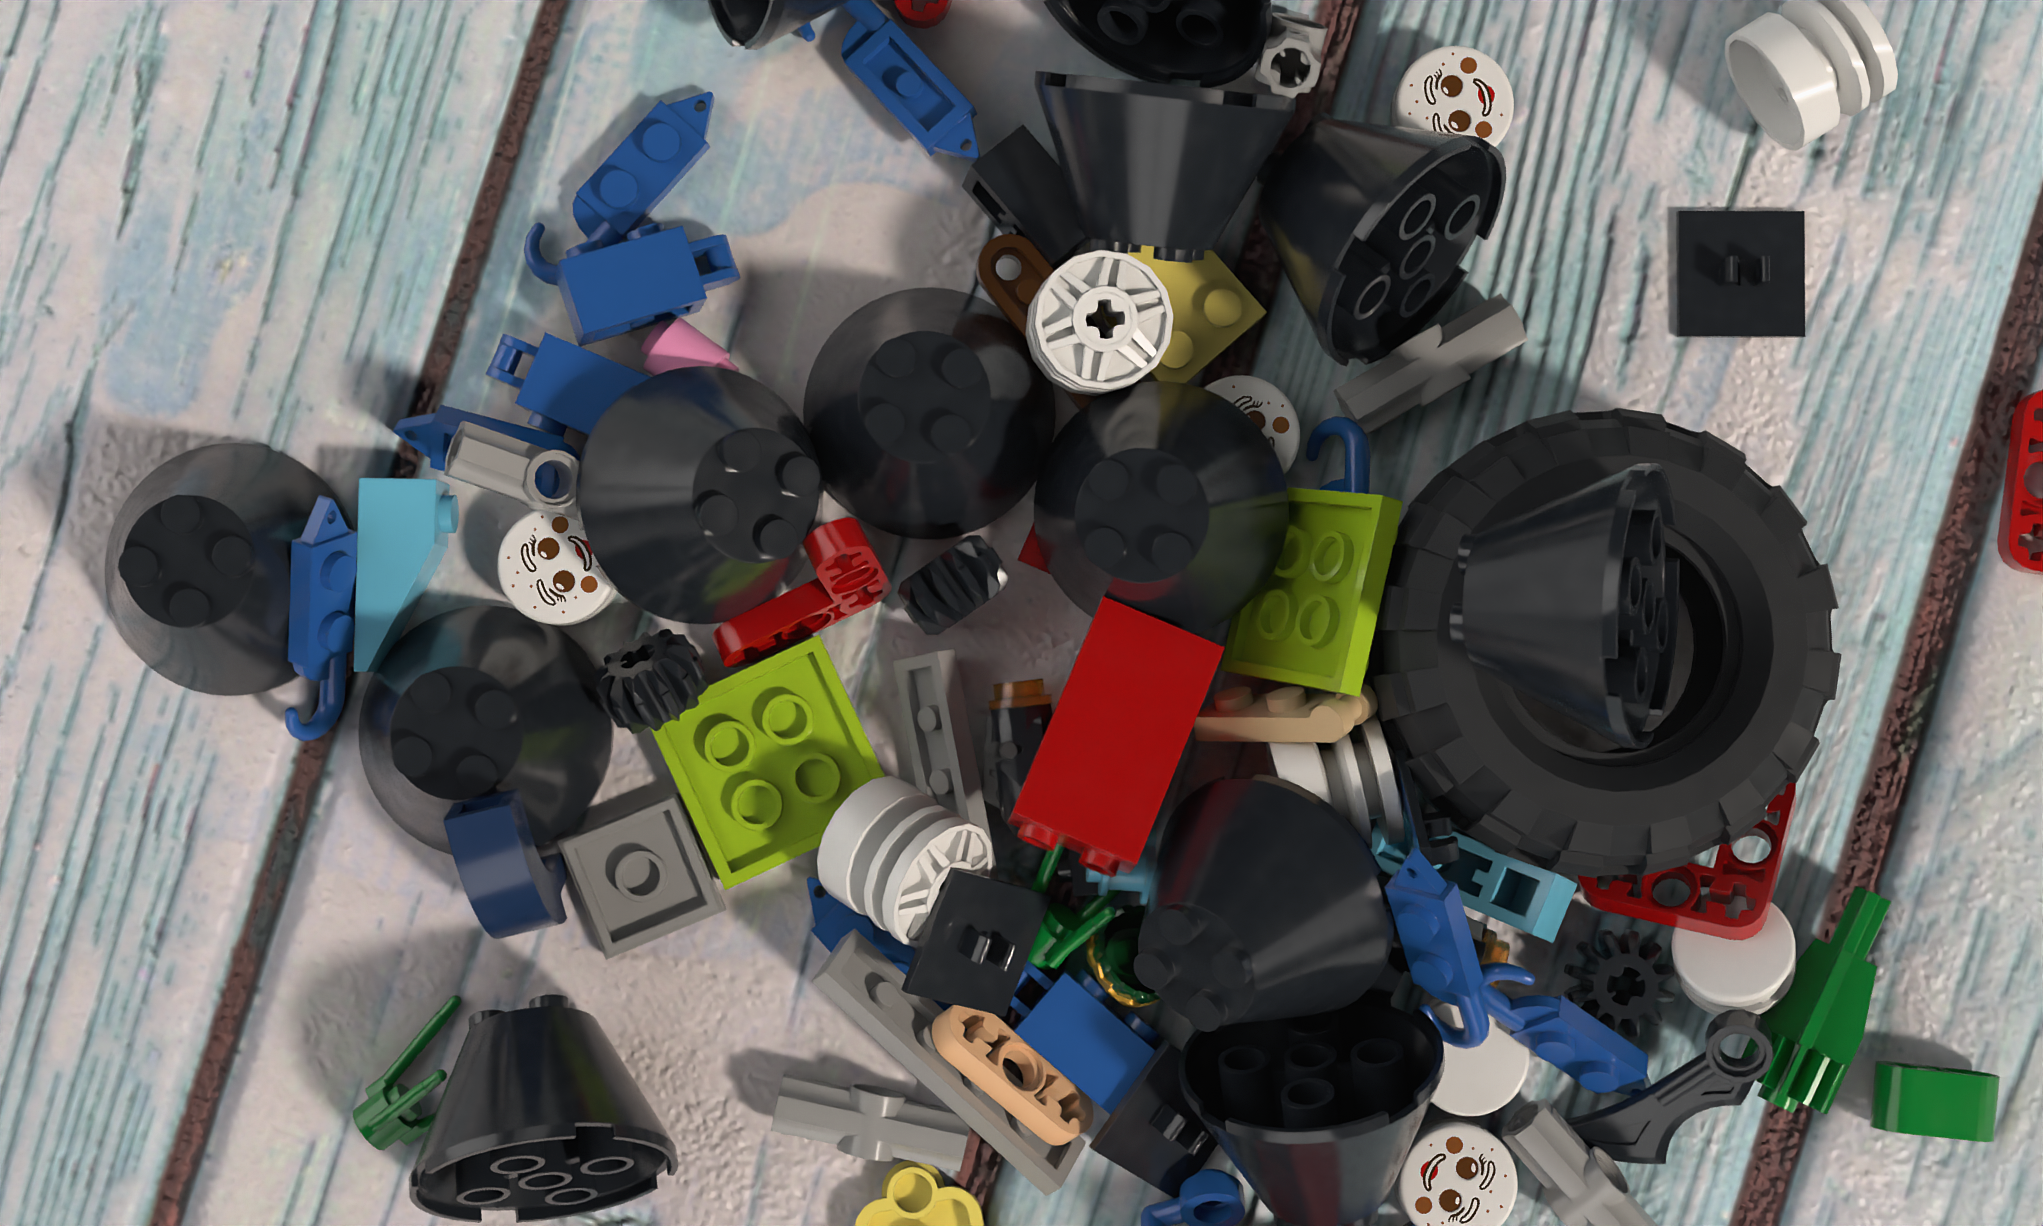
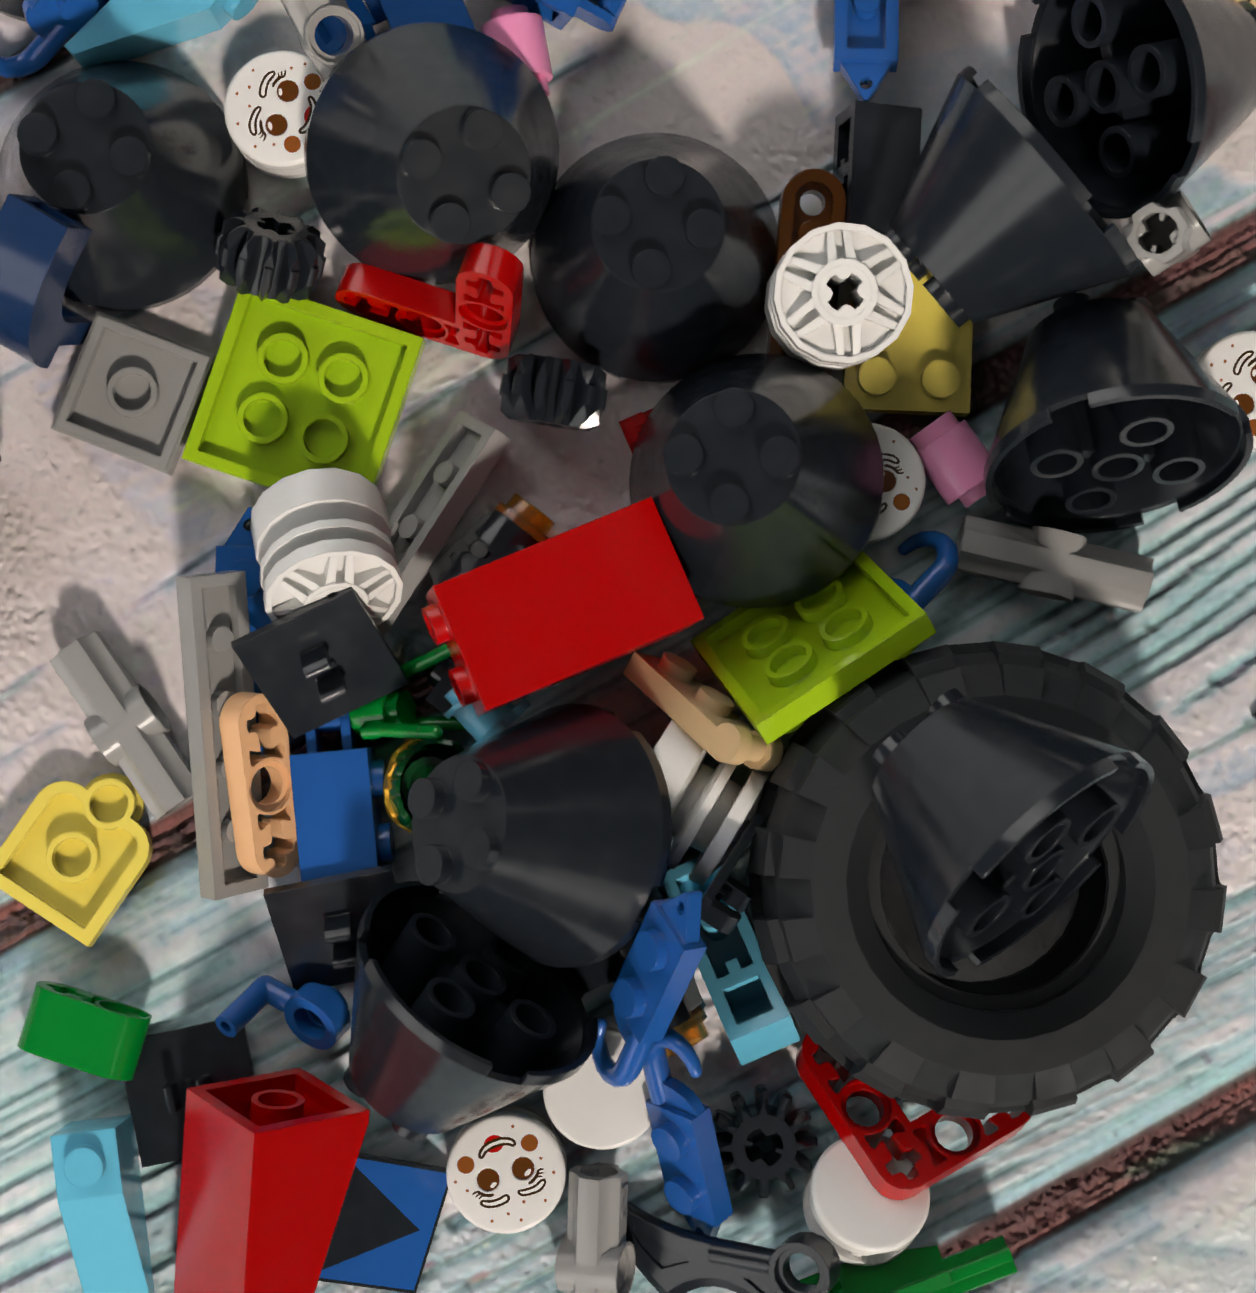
camera: 45 degrees right, 0 degrees up
none -> bright pink brick [909,410,989,508]

